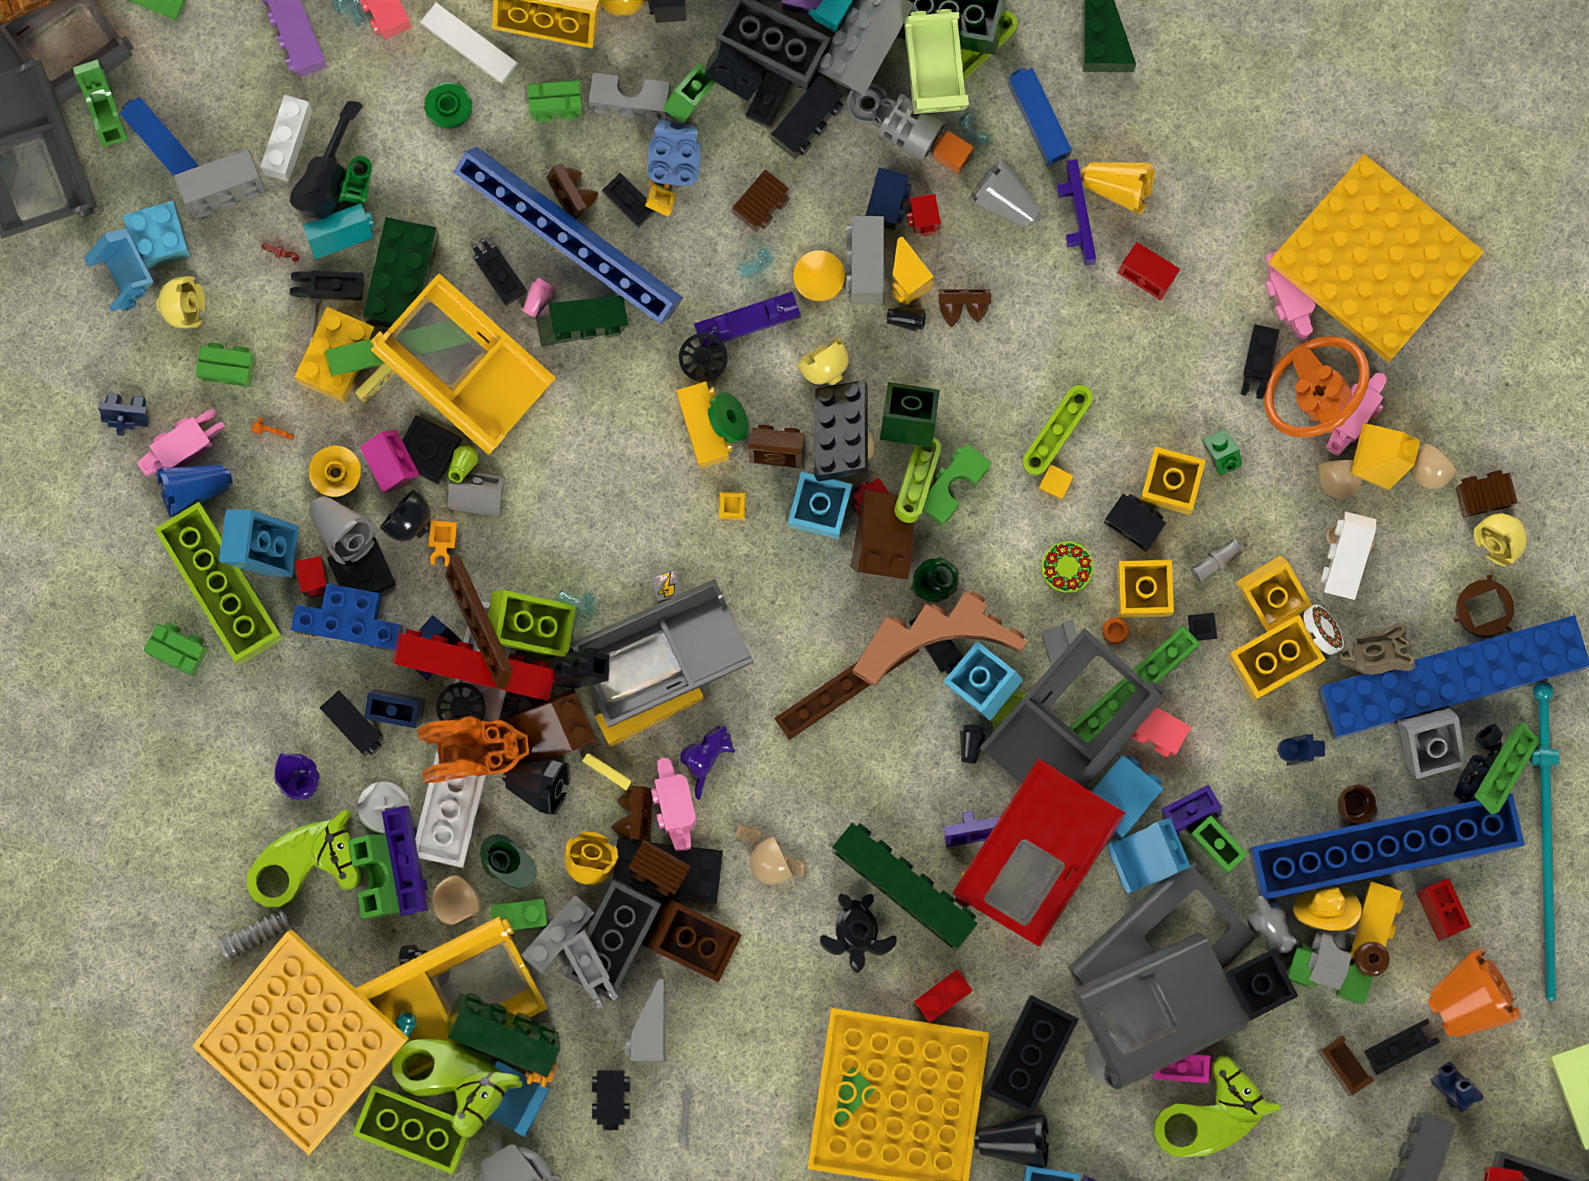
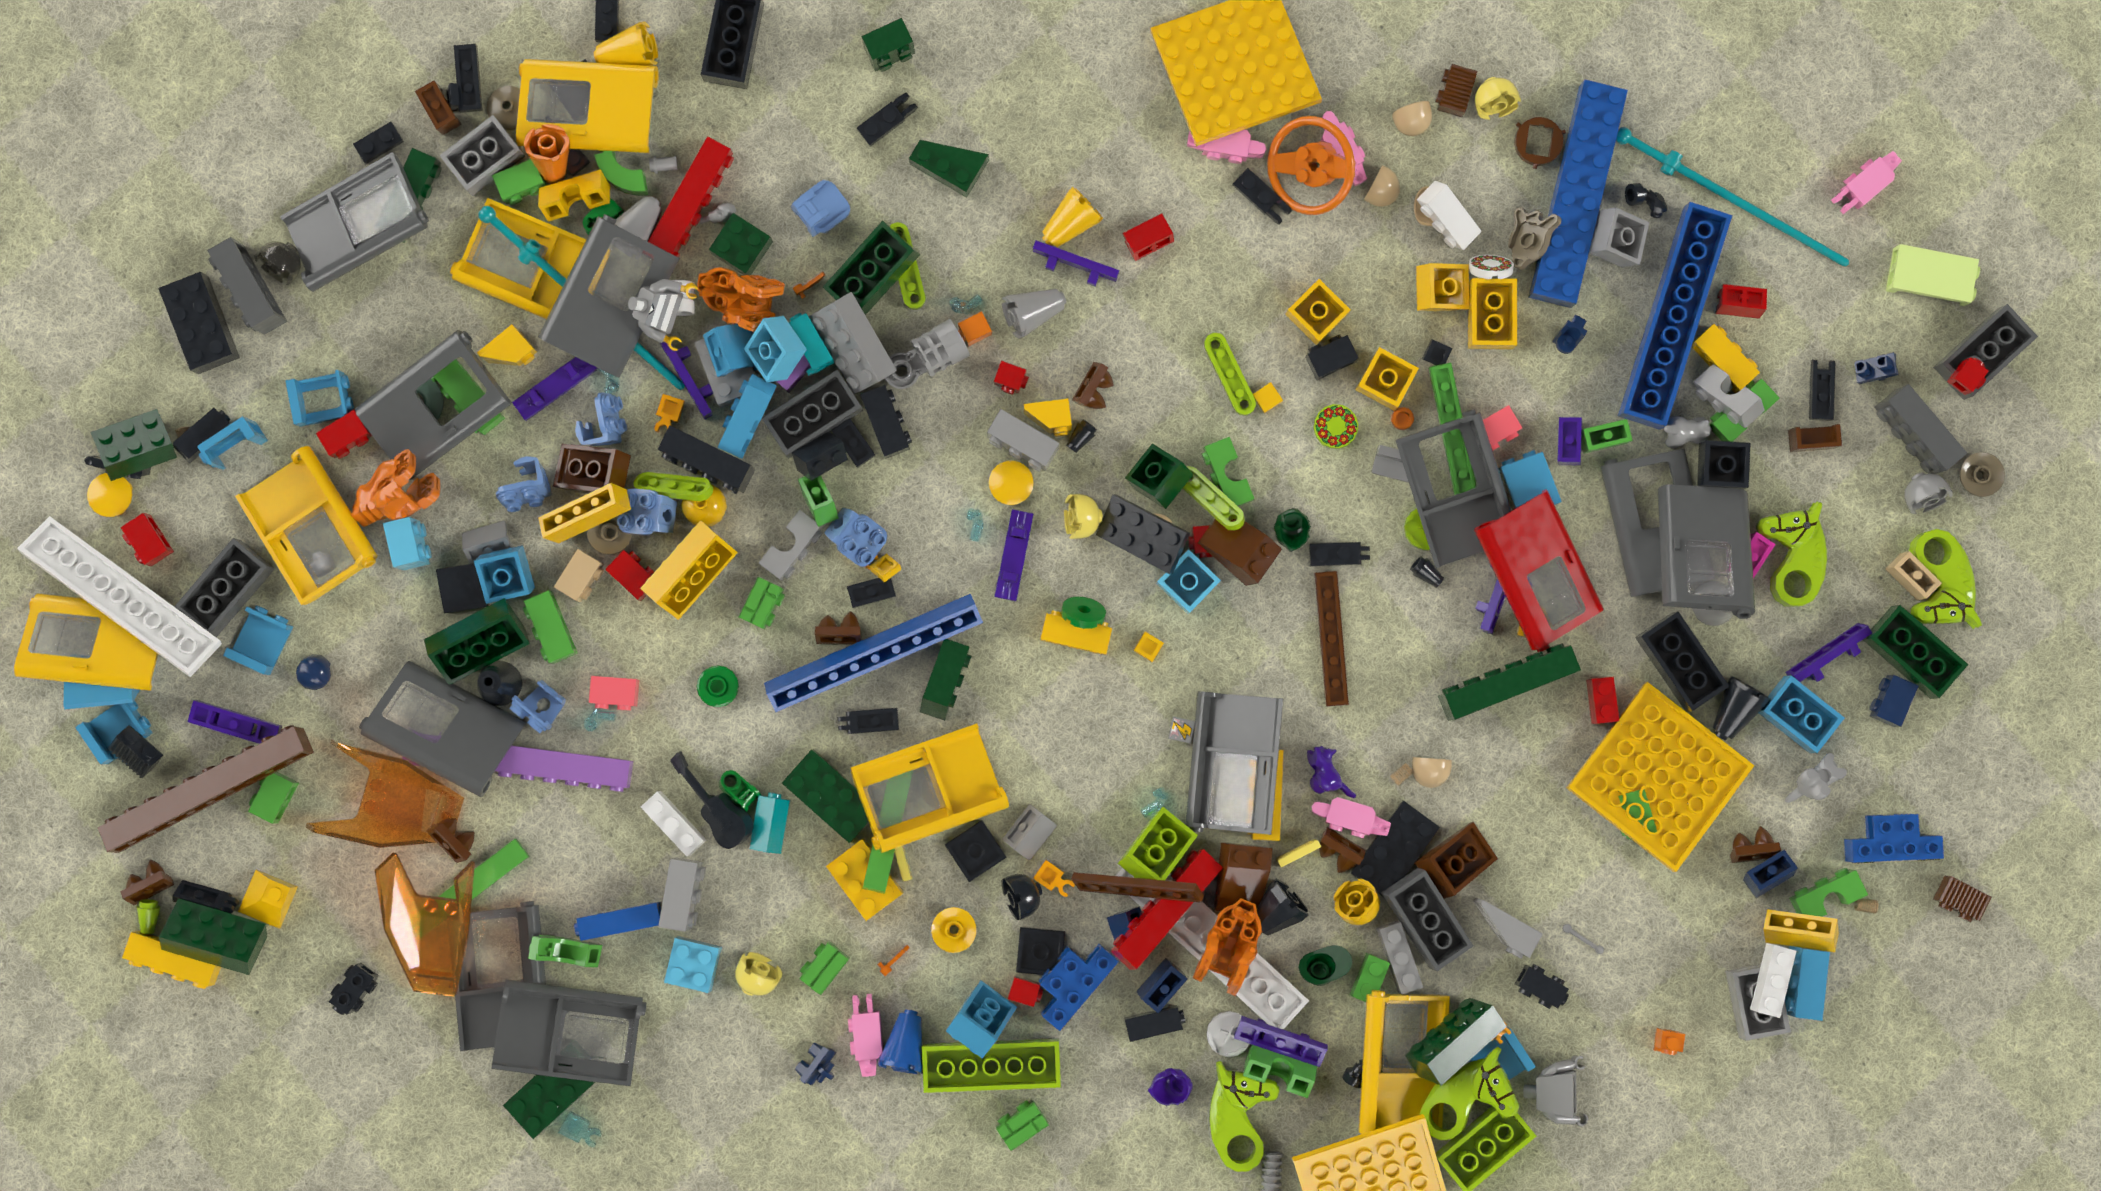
camera: 65 degrees left, 5 degrees up
dark azure panel [84,228,153,312] -> none
clear red hand [261,243,300,262] -> none
black hinge [289,270,364,301] -> none
light grey hinge [306,298,321,346] -> none
light grey cone [309,496,377,564] -> none
dark pink panel [360,430,420,493] -> none
teal pin [396,1012,417,1044] -> none
white tile [420,3,518,84] -> none
tan helmet [432,876,481,925] -> none
black wheel [436,683,486,721] -> none
lime cone [448,445,478,483] -> none
bright pink cone [522,278,556,318] -> none
black brick [554,648,610,689] -> none
light grey hinge [561,930,618,1008] -> none
reddish brown brick [628,840,691,897] -> none
black wheel [679,333,728,382] -> none
reddish brown brick [732,169,790,232] -> none
reddish brown slope [748,425,805,469] -> none
tan piece [784,855,807,877] -> none
black animal [819,894,897,973] -> none
nougat arch [853,591,1027,687] -> none
dark blue brick [865,167,912,230] -> none
yellowish green panel [904,9,969,114] -> none
medium azure brick [943,641,1024,721] -> none
blue brick [1008,67,1072,166] -> none
dark azure panel [1107,818,1191,894] -> none
light grey pin [1191,539,1243,582] -> none
green bracket [1202,428,1242,476] -> none
yellow hat [1293,886,1362,931] -> none
reddish brown hair [1338,784,1377,825] -> none
yellow slope [1350,424,1421,490] -> none
reddish brown head [1352,941,1390,977] -> none
orange cone [1427,947,1522,1038] -> none
black hinge [1453,755,1492,803] -> none
bright green plate [1475,722,1539,814] -> none

